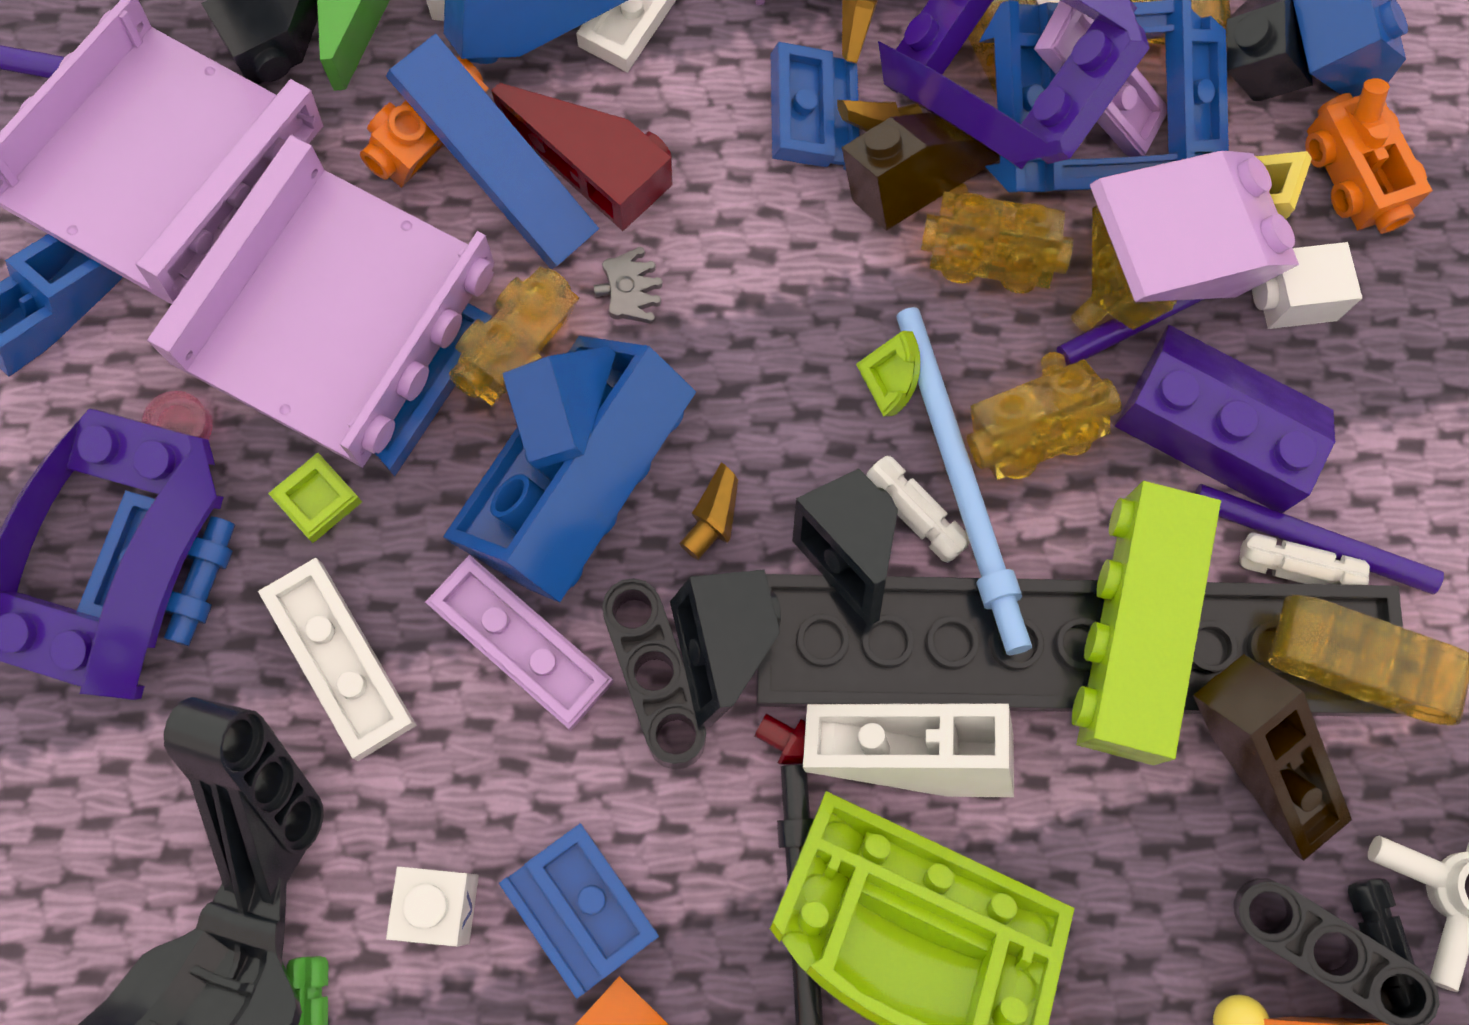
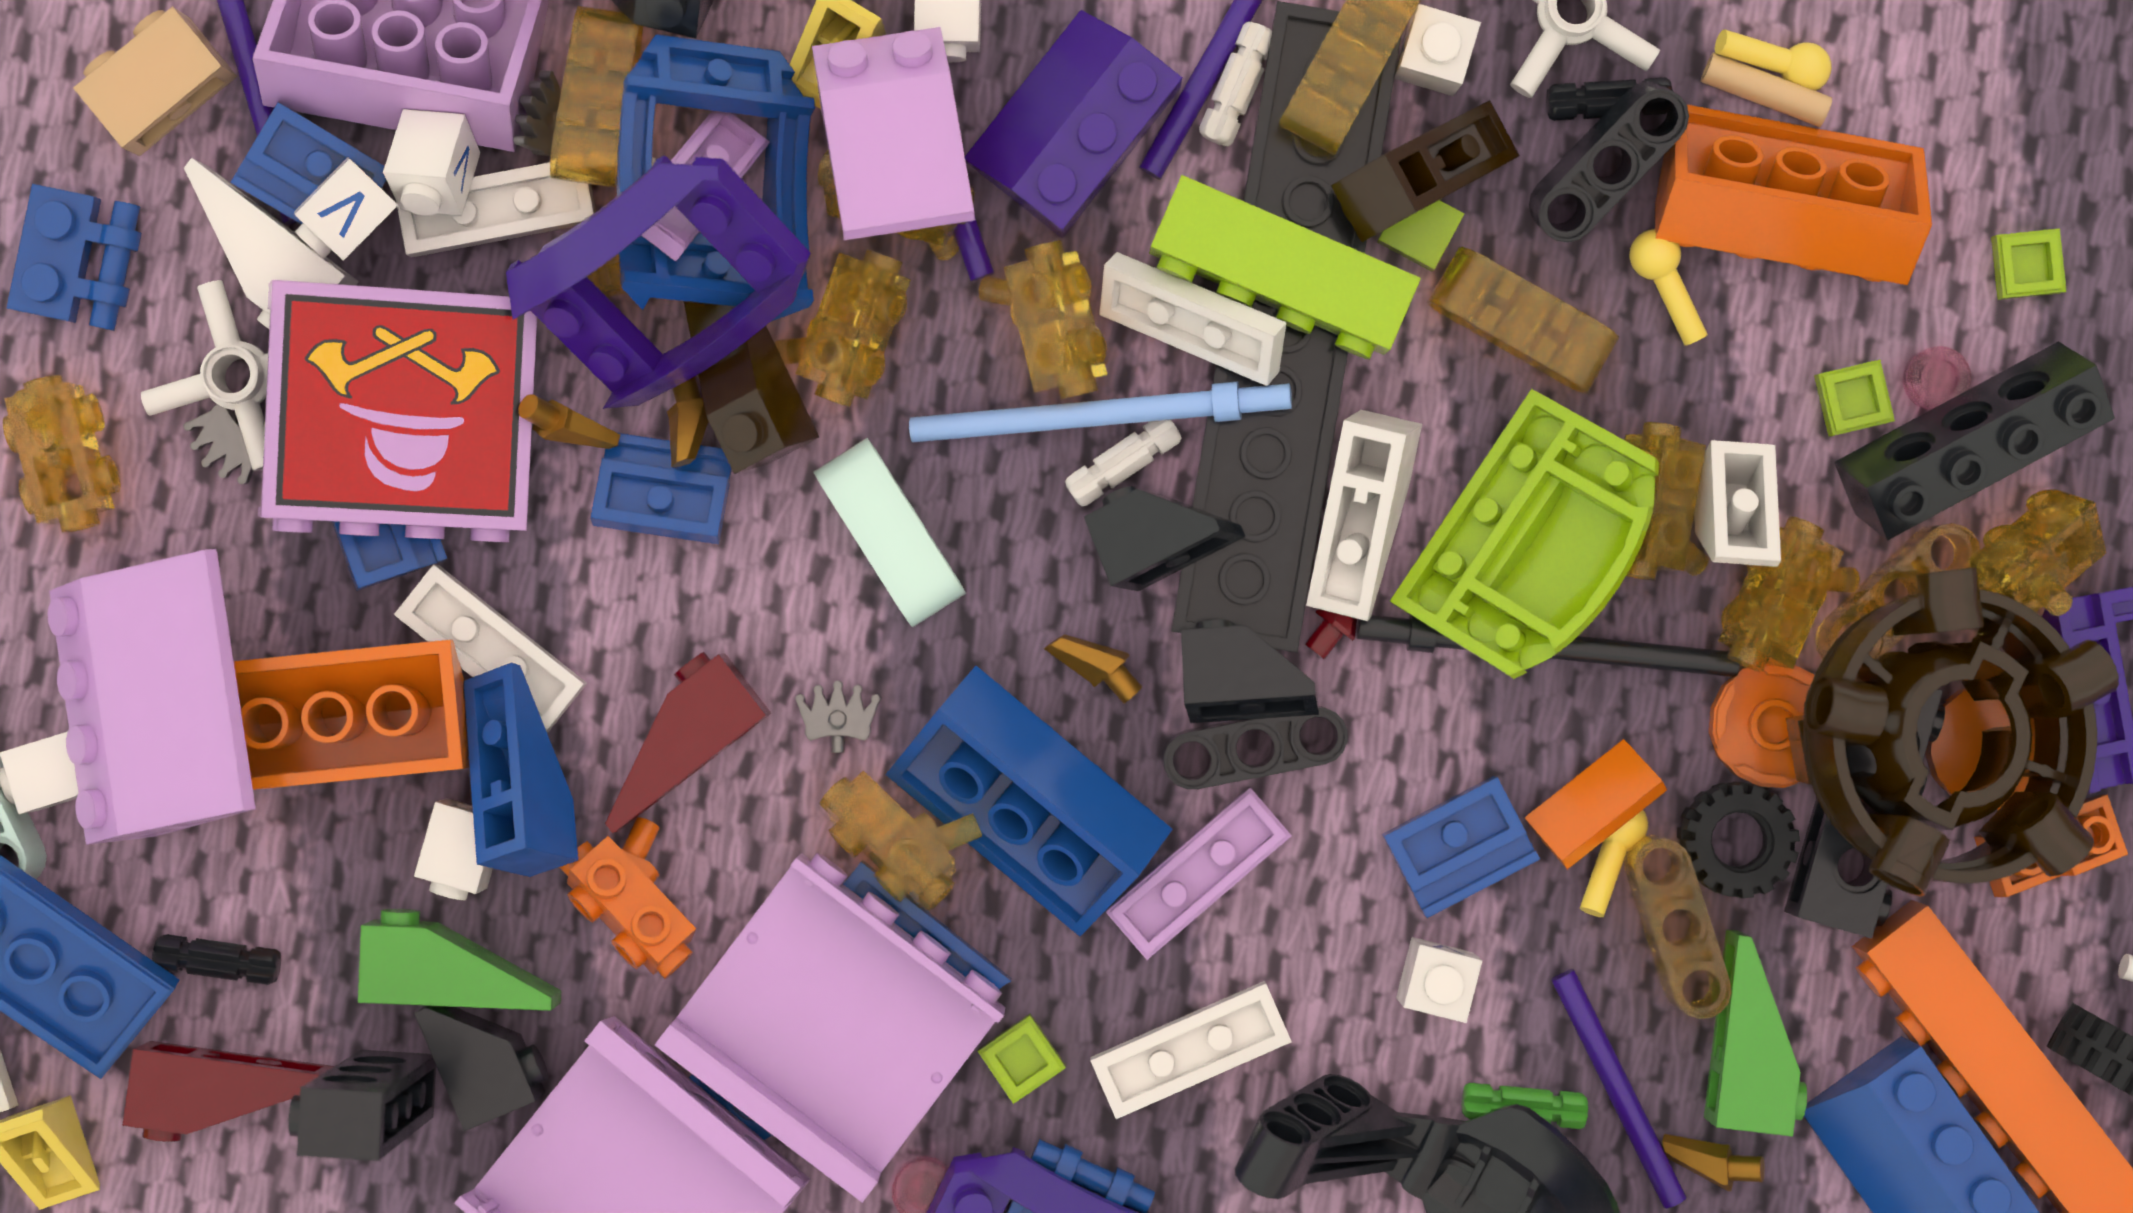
camera: 85 degrees left, 15 degrees up
blue tile [386,33,599,270] -> none
blue slope [502,346,616,469] -> none
lime tile [856,331,920,417] -> none
none -> light aqua beam [813,438,966,627]
none -> white plate [1099,252,1287,386]
none -> lime tile [1377,200,1465,272]
none -> white brick [1394,4,1481,96]
none -> clear yellow beam [1427,247,1619,394]

